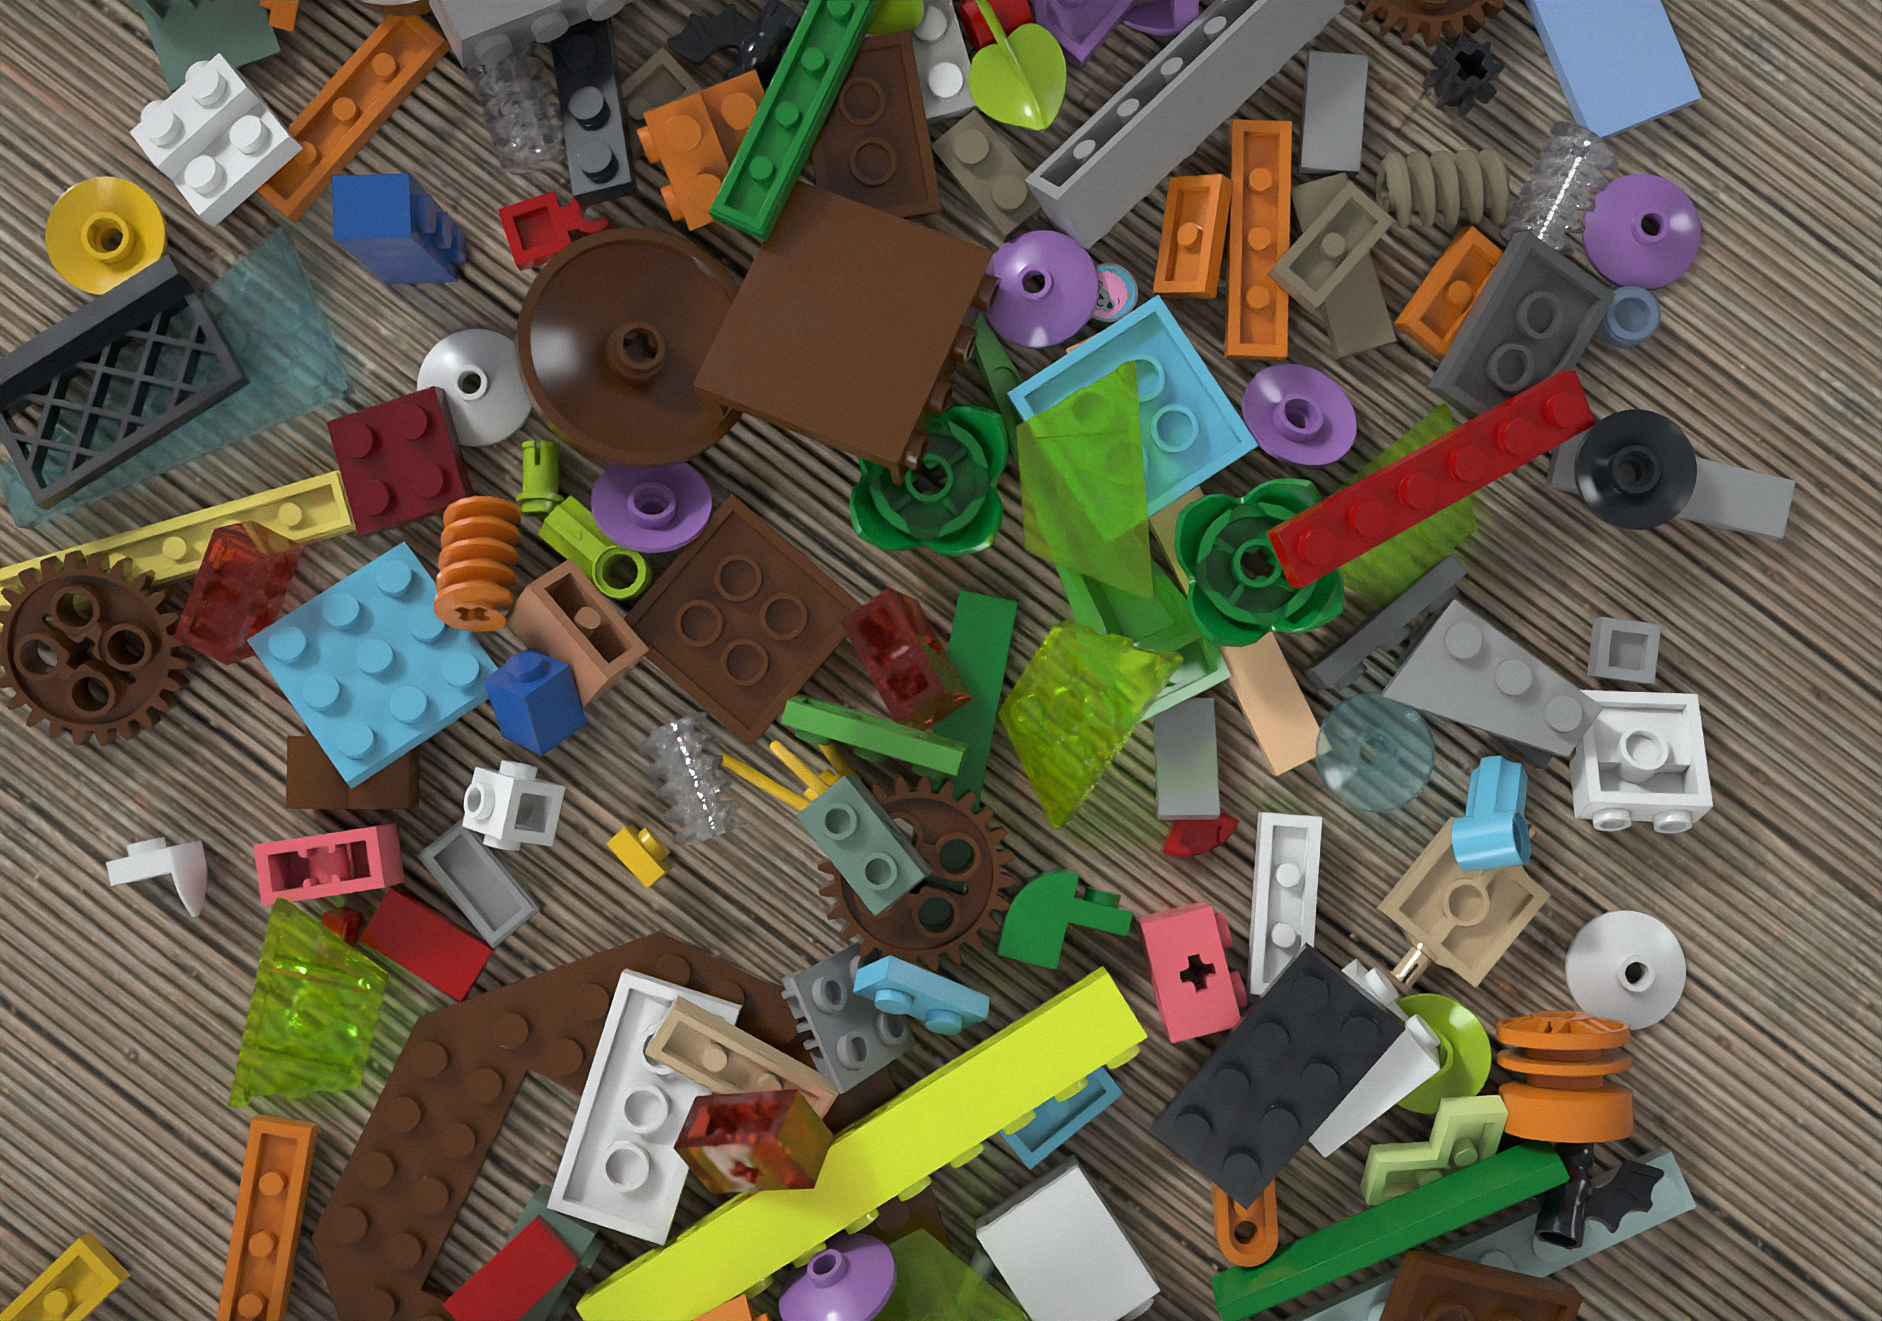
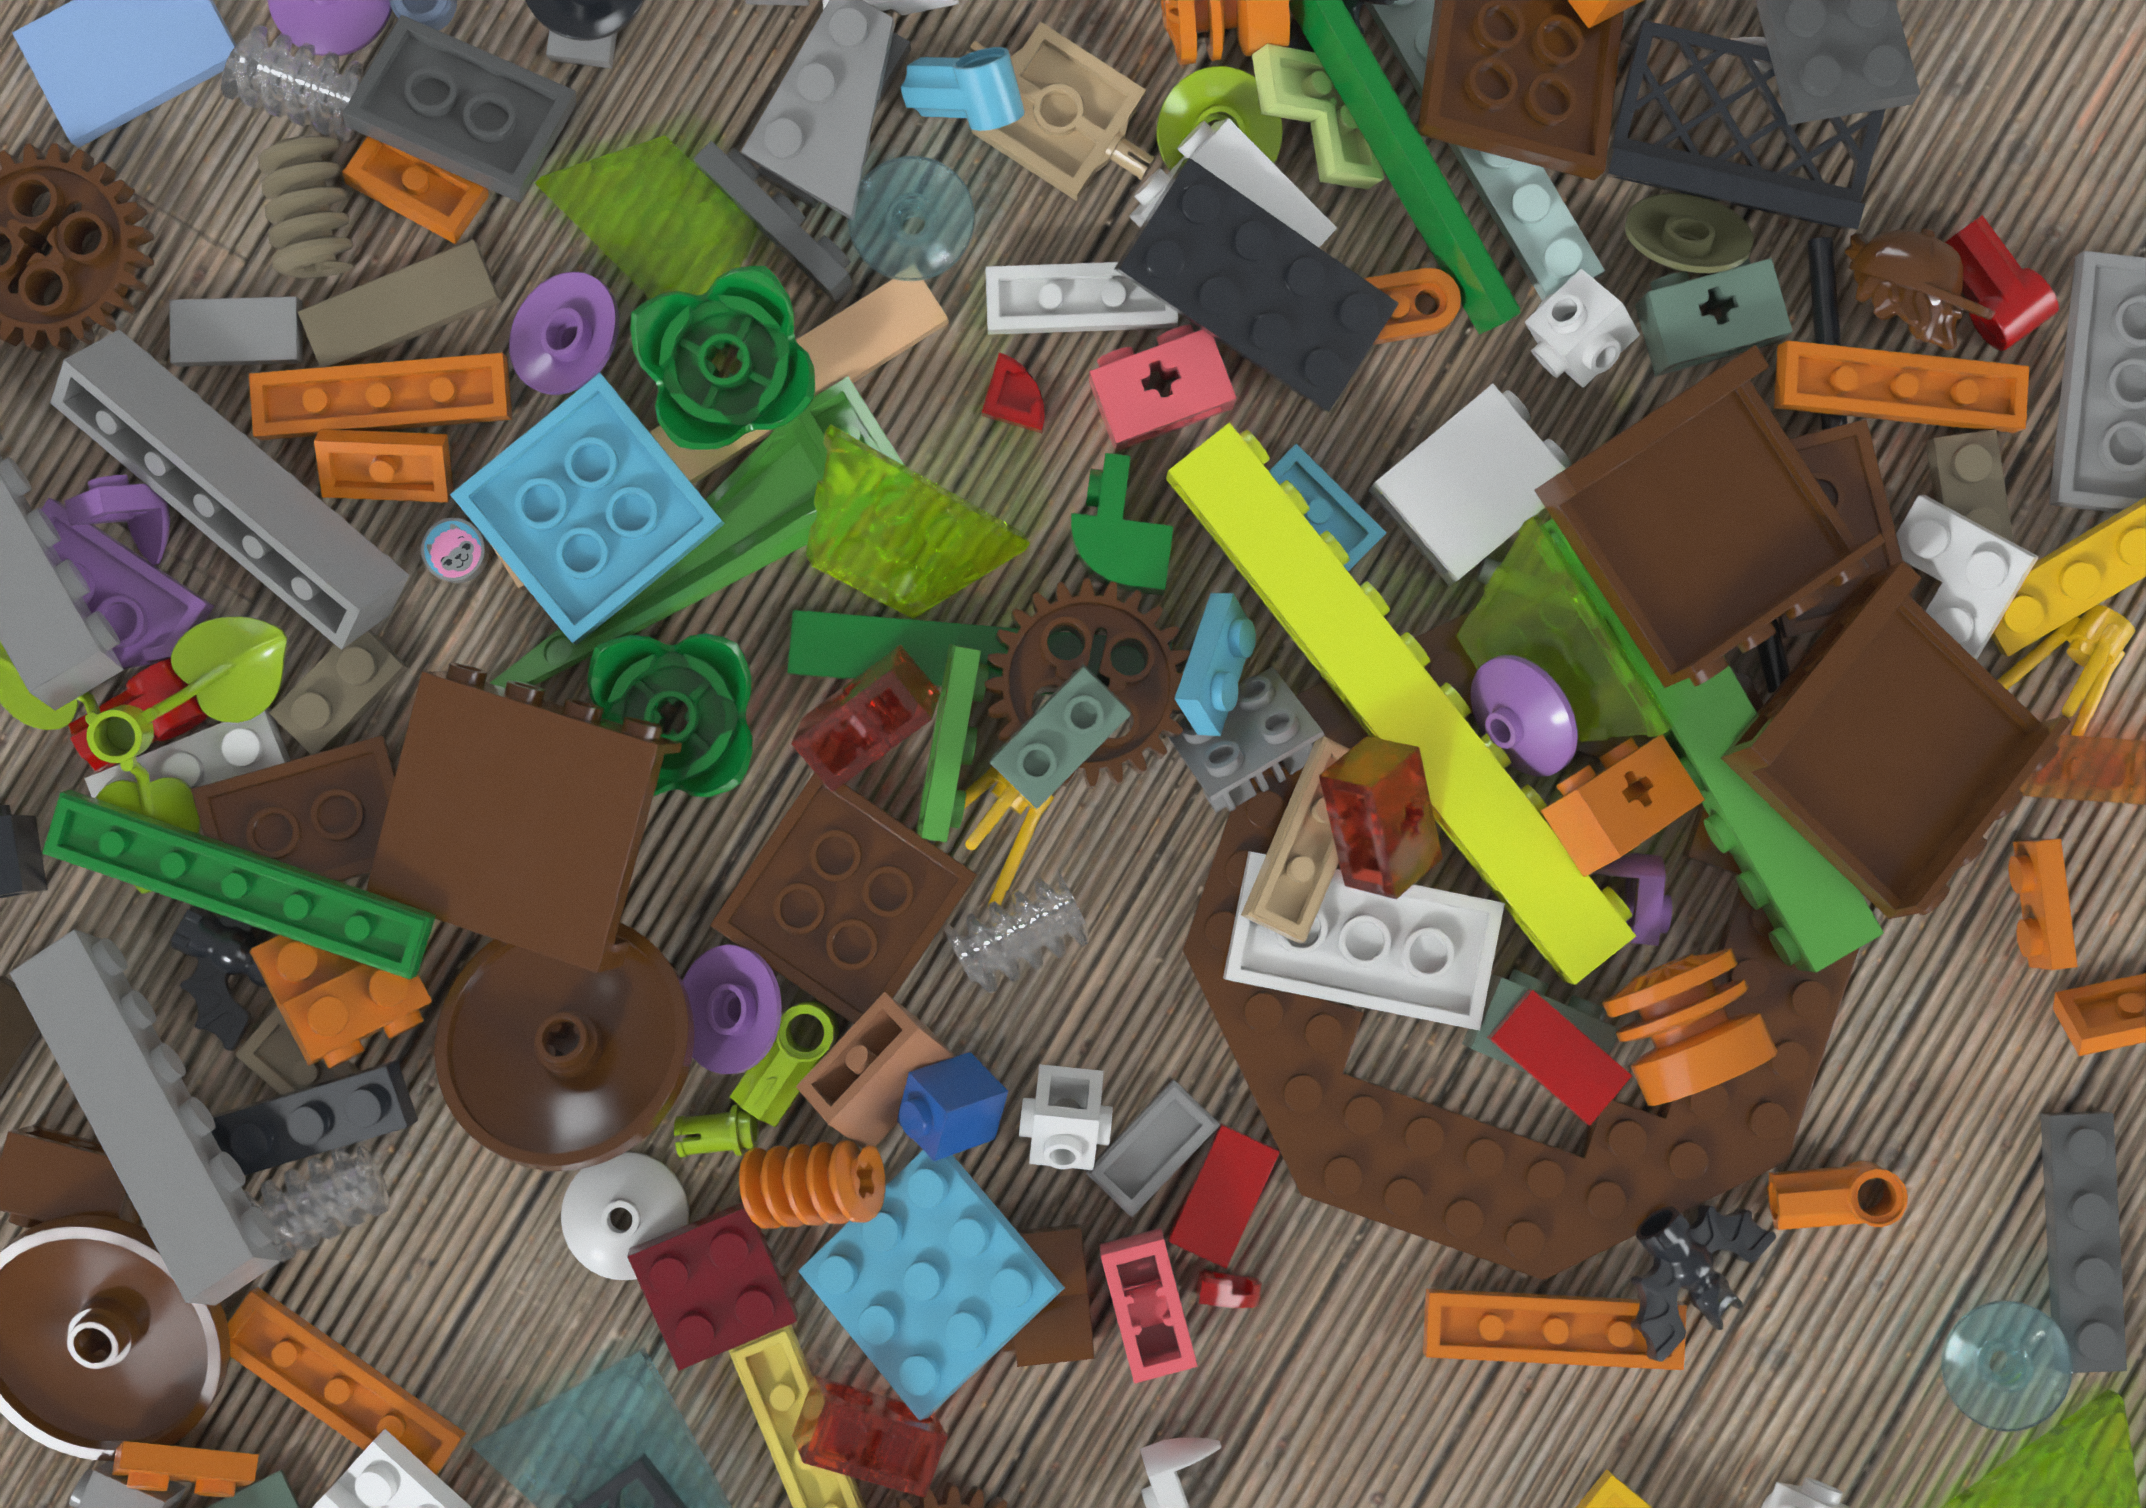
camera: 90 degrees left, 0 degrees up
clear neon green wing [228,897,390,1108] -> none
blue brick [332,173,466,285] -> none
red plate [498,191,613,271] -> none
yellow plate [606,824,673,888] -> none
medium lavender dish [985,230,1099,349] -> none
clear neon green wing [1016,361,1154,599] -> none
light grey tile [1153,698,1220,820] -> none
red plate [1266,370,1596,588] -> none
dark tan plate [1267,181,1395,314] -> none
black gear [1423,34,1504,116] -> none

